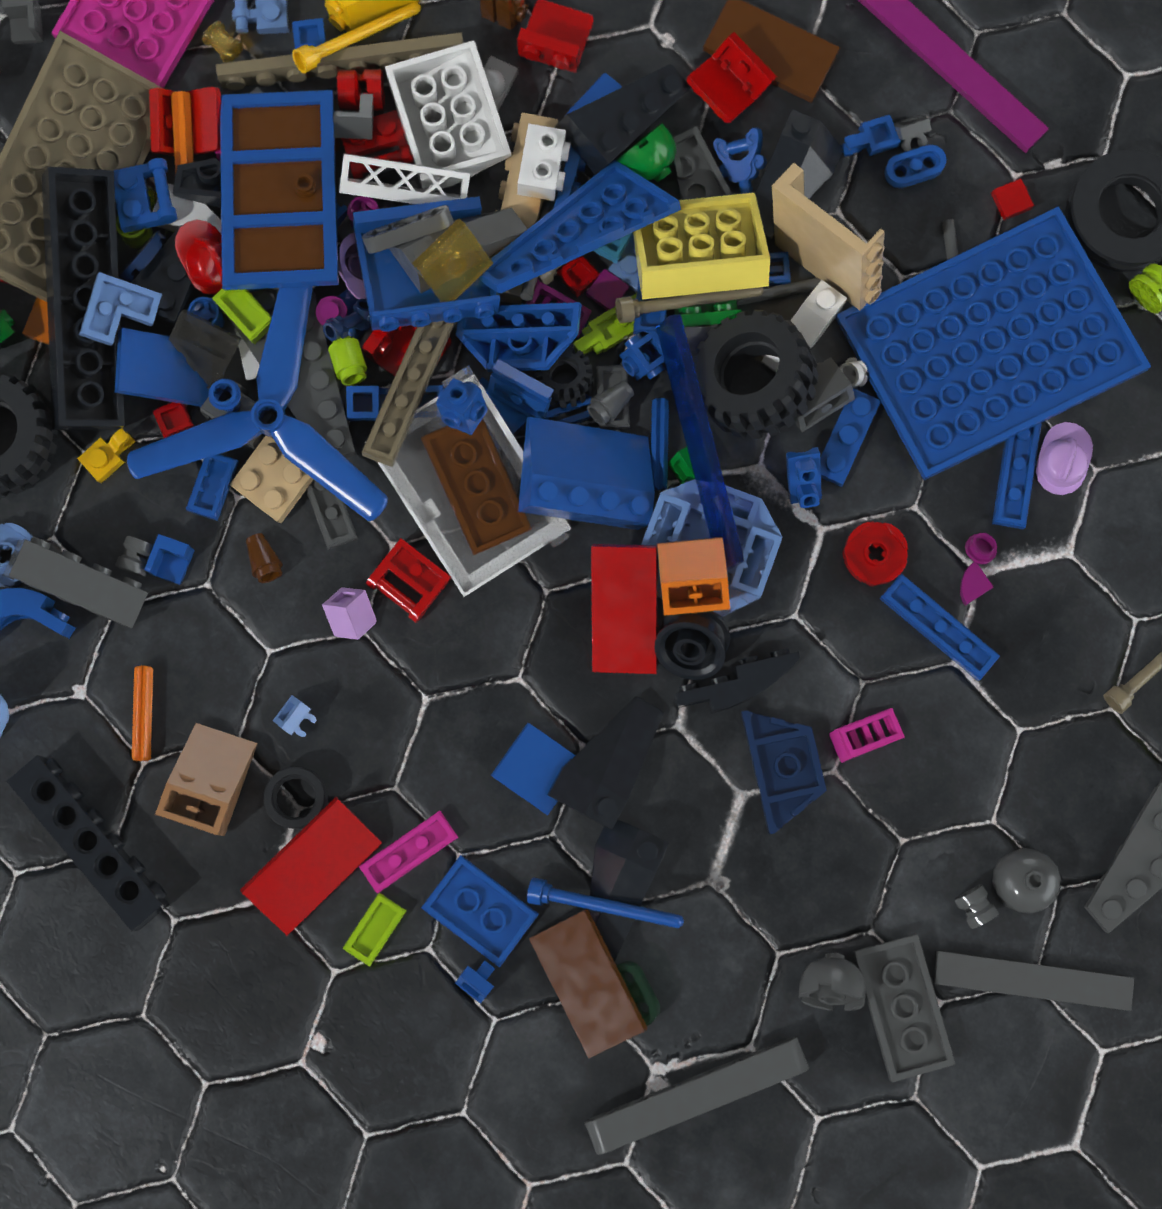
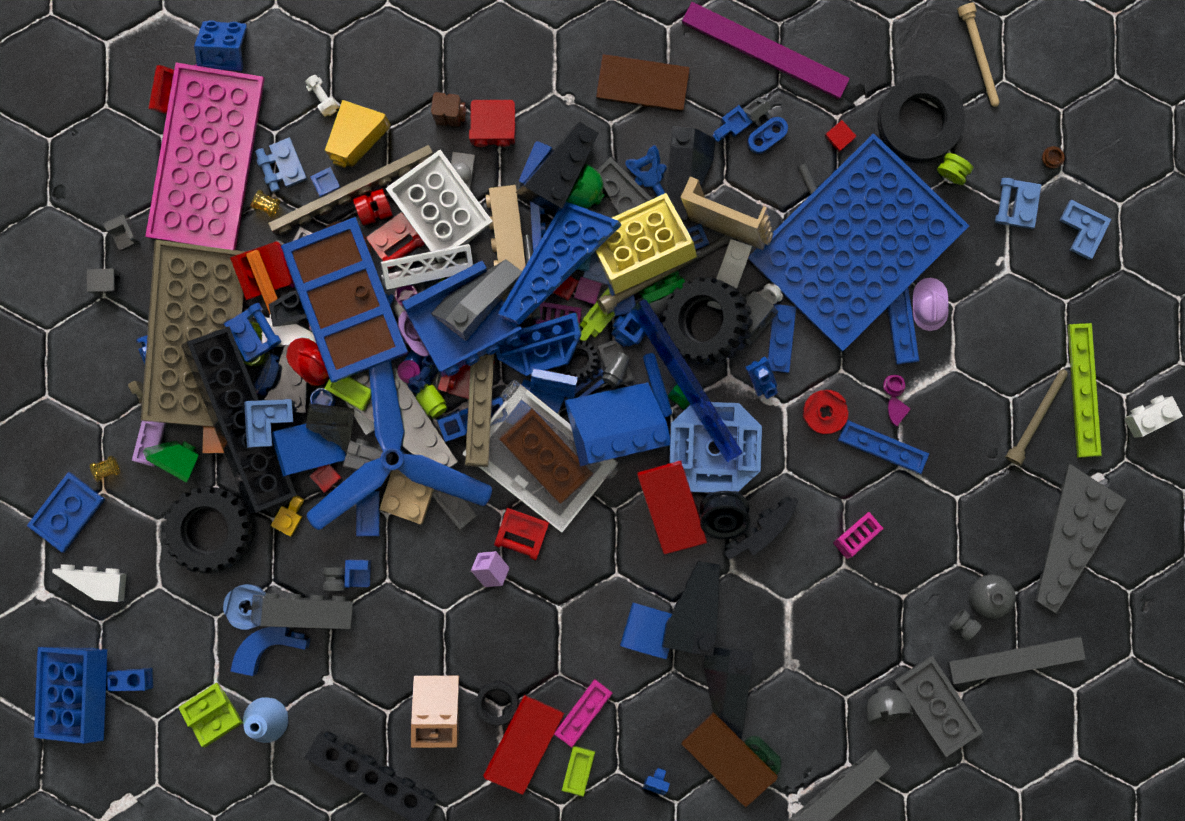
camera: 20 degrees left, 5 degrees up
orange axle [132,665,153,761] -> none
blue cone [208,379,241,413] -> none
reddish brown cone [246,533,283,583] -> none
medium blue tile [272,695,317,737] -> none
yellow piece [292,2,421,73] -> none
dark grey panel [334,93,374,139] -> none
dark grey beam [362,205,454,253] -> none
clear yellow tile [411,218,493,303] -> none
blue tile [421,855,539,968] -> none
blue brick [436,378,488,435] -> none
white brick [517,124,571,201] -> none
blue piece [527,877,684,928] -> none
orange slope [657,537,730,616] -> none
red bracket [686,32,777,123] -> none
dark blue wing [741,711,827,834] -> none

